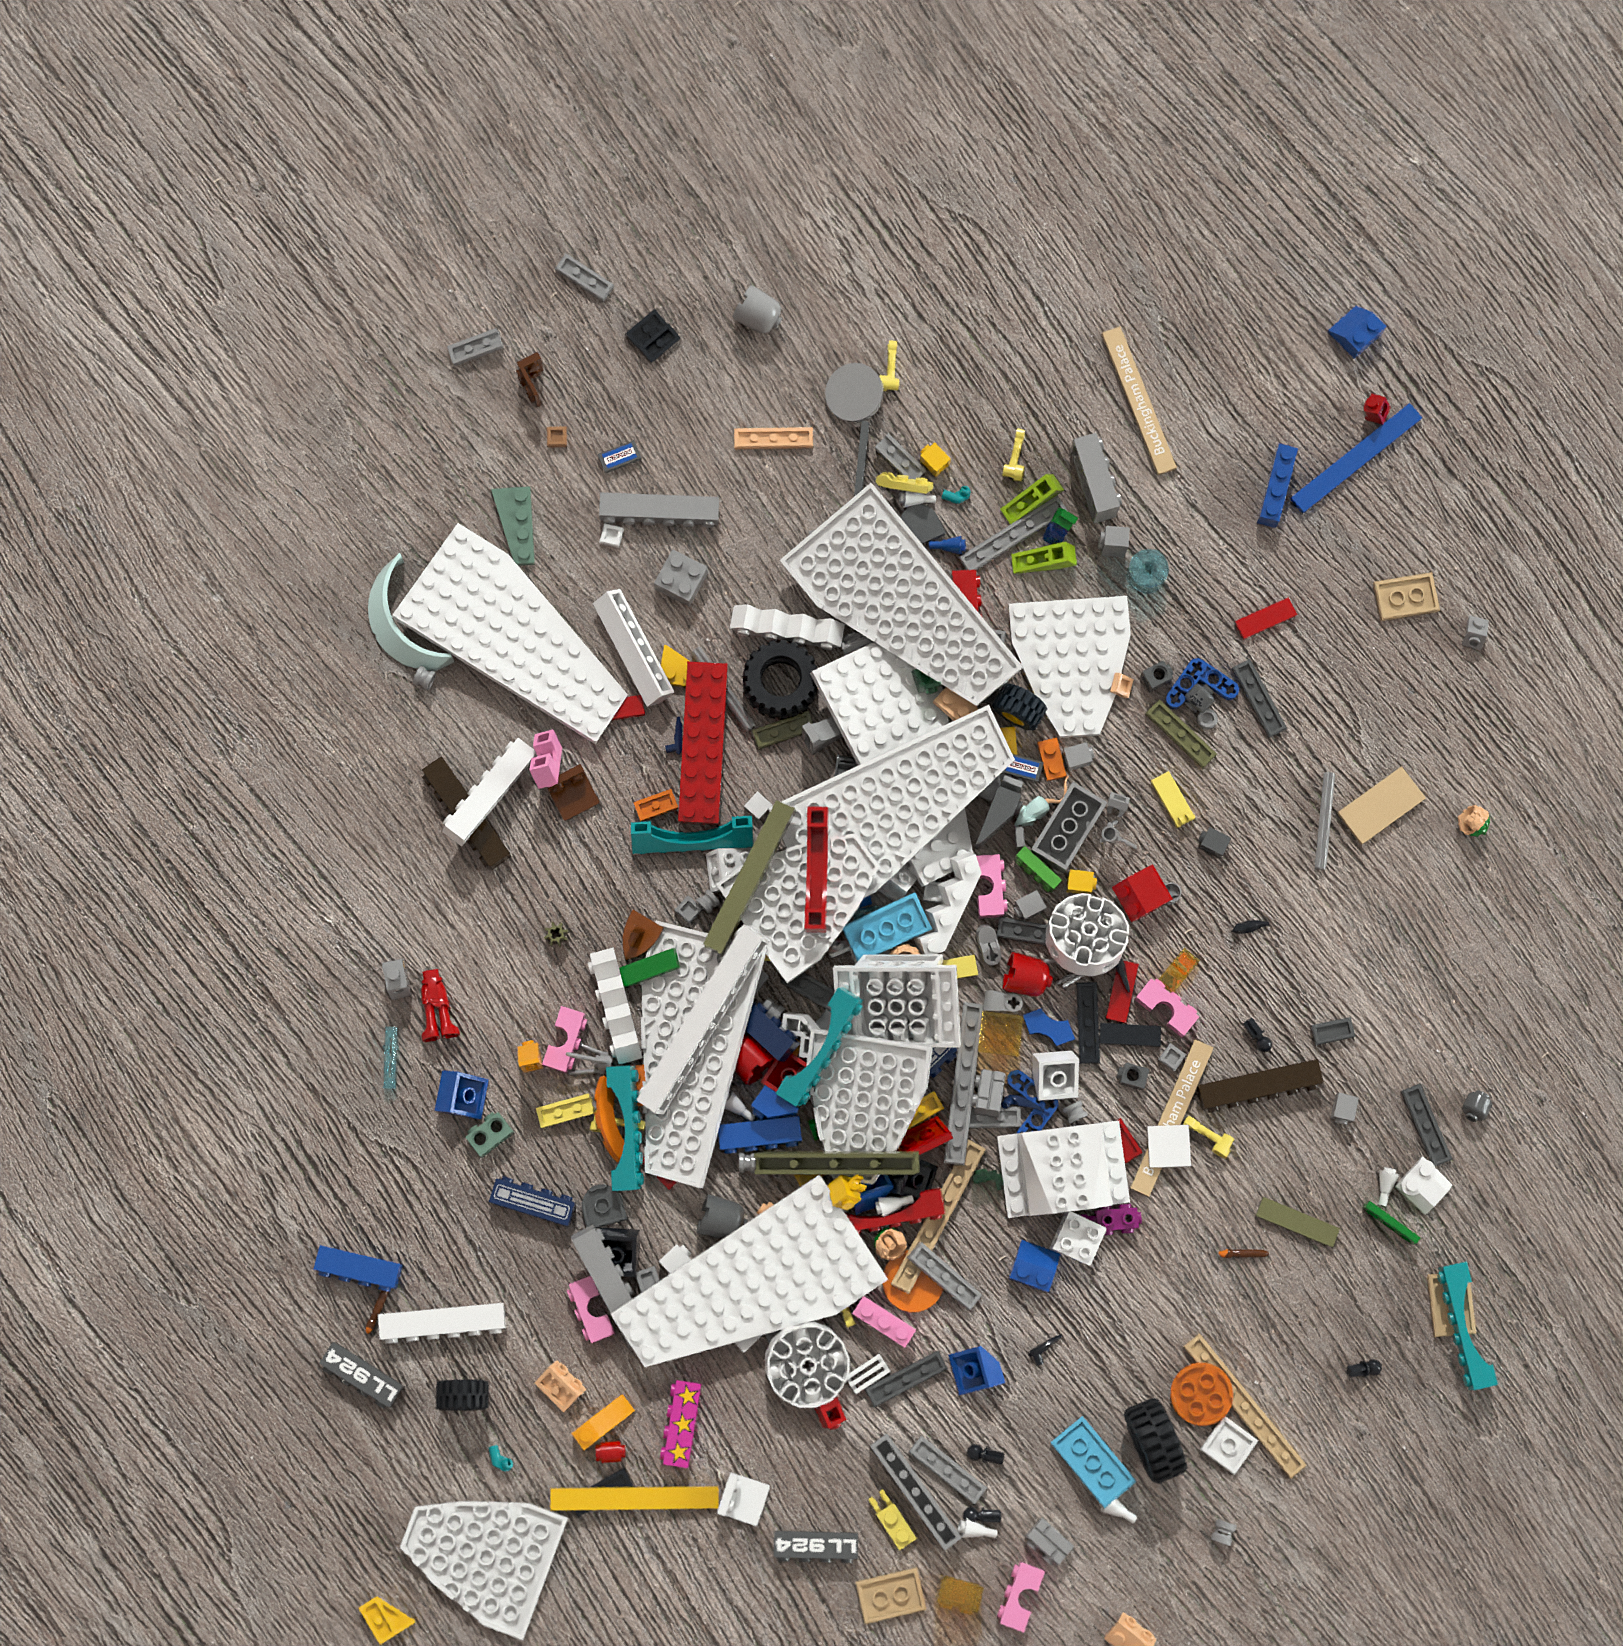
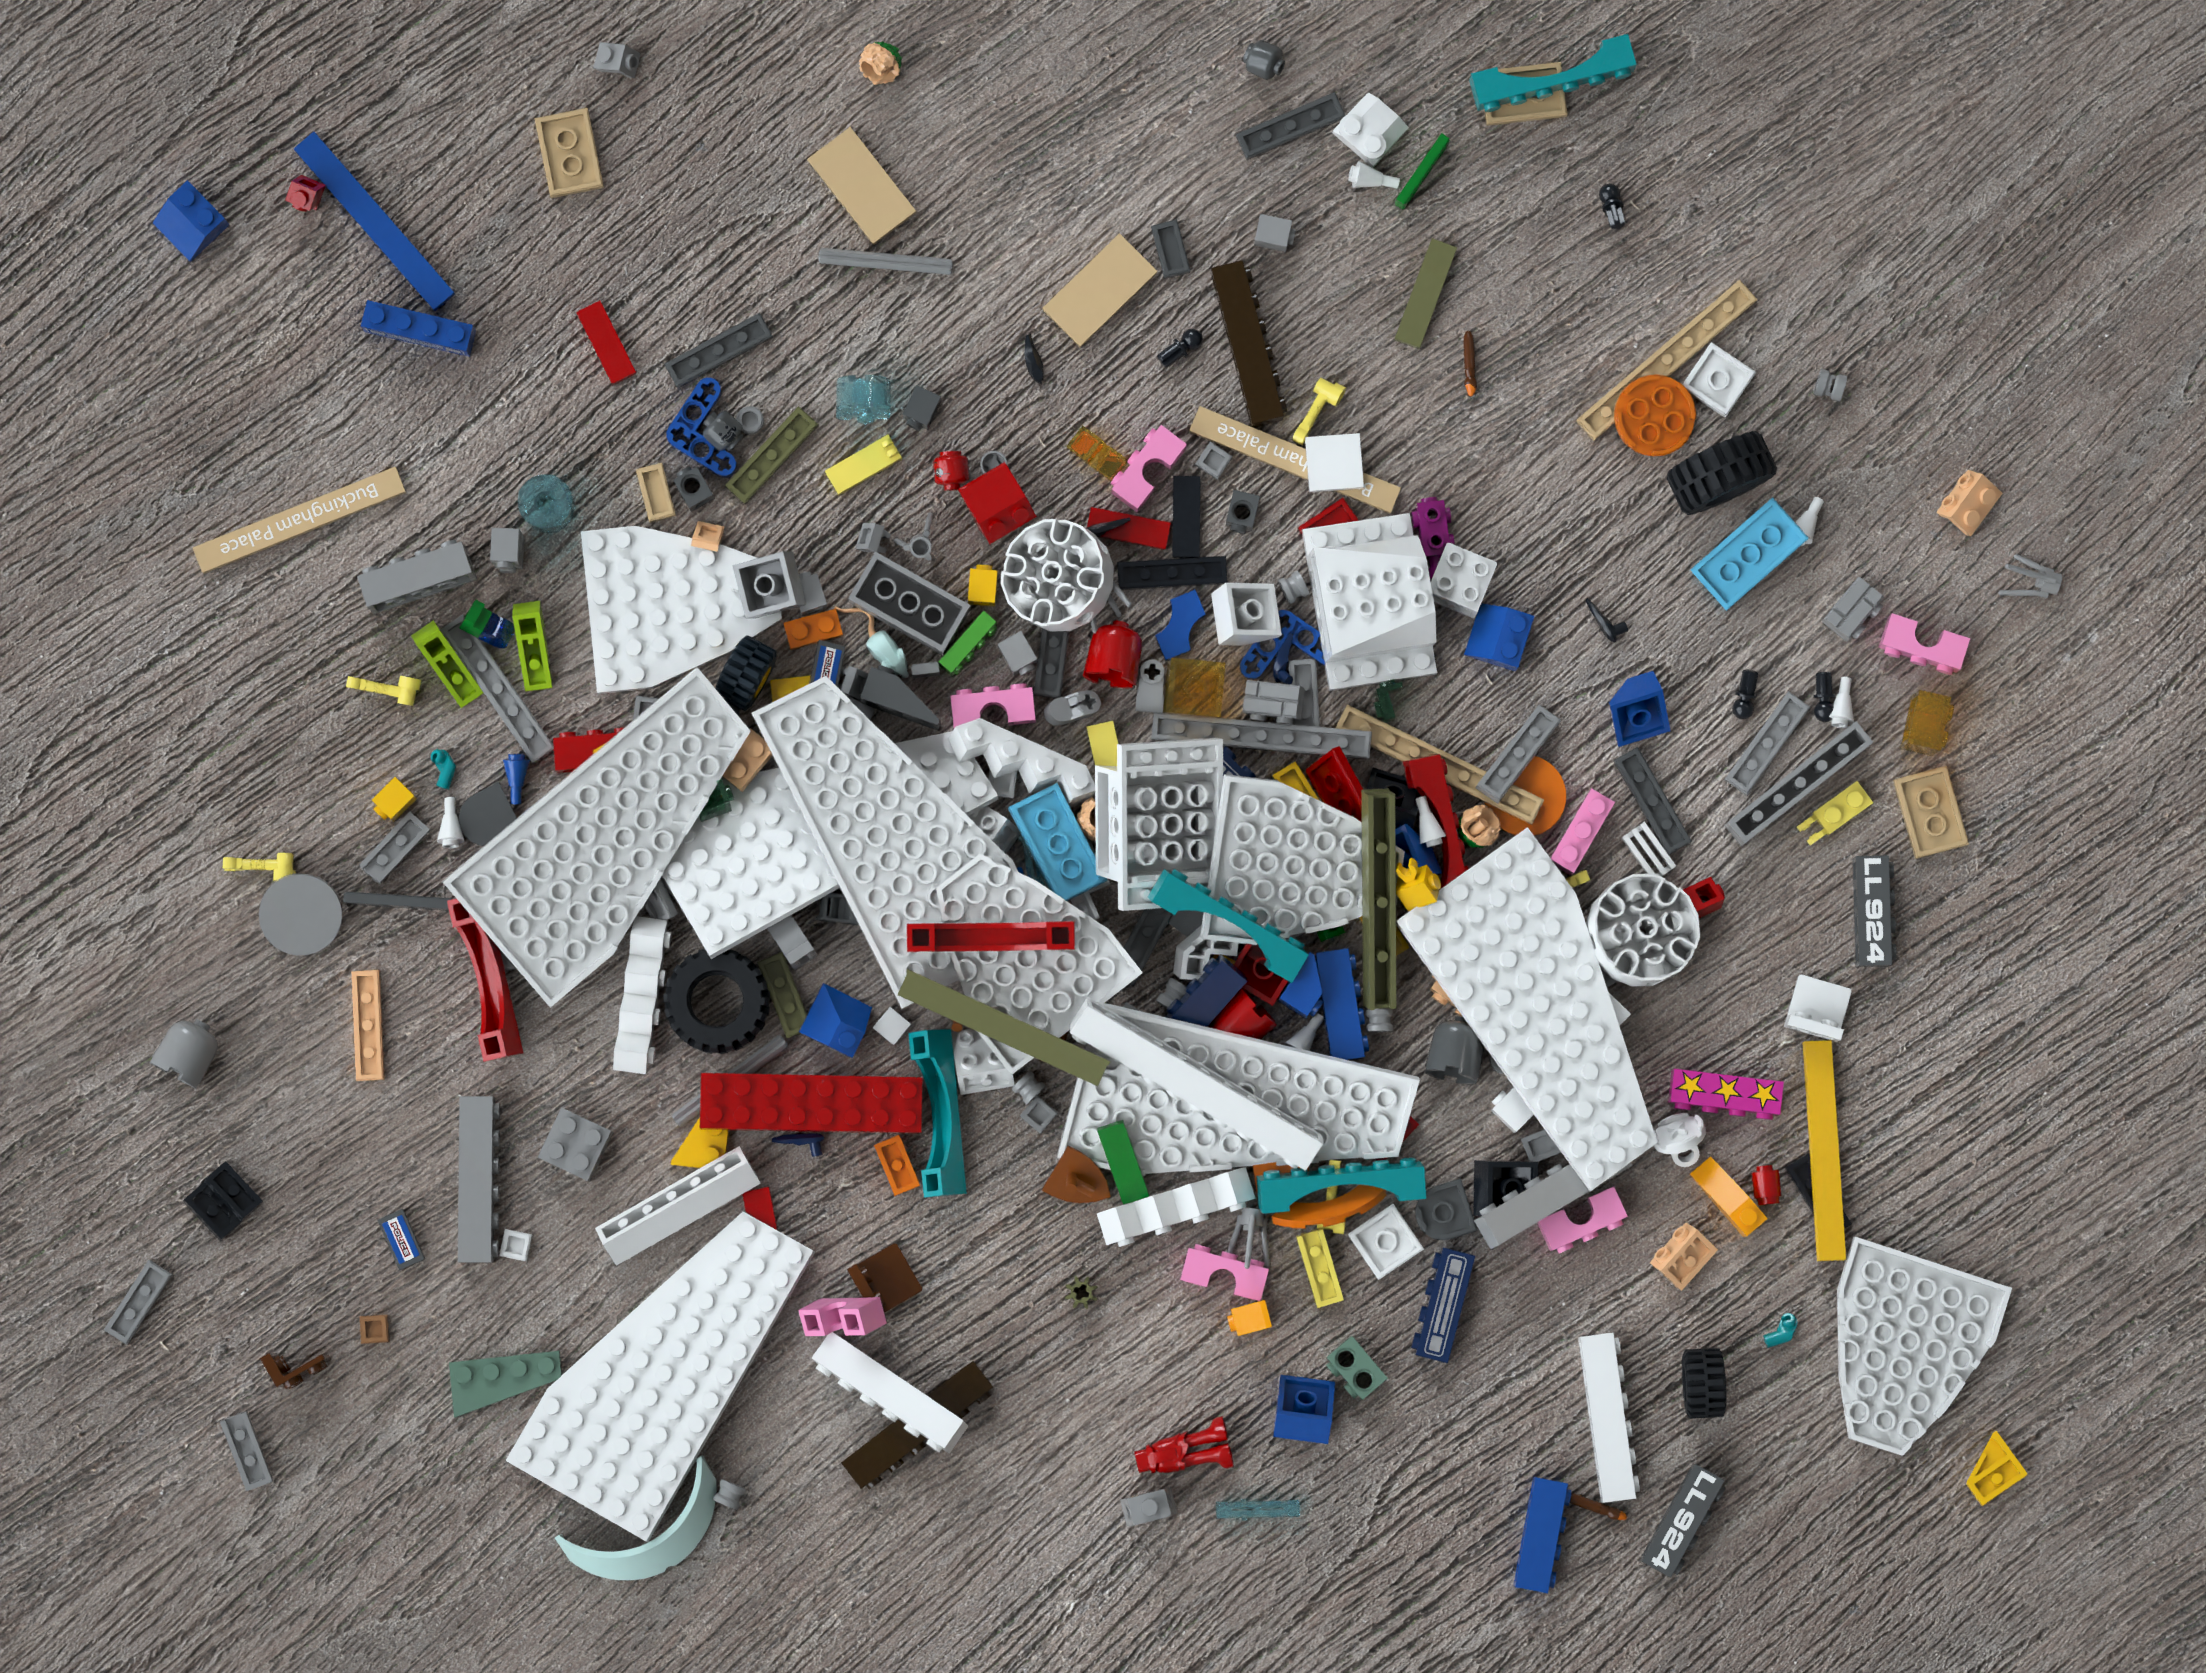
camera: 90 degrees left, 5 degrees up
light yellow hinge [876,472,934,494] -> none
none -> red arch [447,898,523,1062]
none -> tan tile [636,463,676,523]
none -> light grey brick [732,551,806,619]
none -> blue slope [799,983,872,1058]
none -> clear light blue brick [836,375,891,424]
none -> red head [933,451,969,491]
none -> tan tile [1042,233,1158,348]
none -> white tile [1347,1204,1424,1280]
none -> white tile [1653,1113,1706,1167]

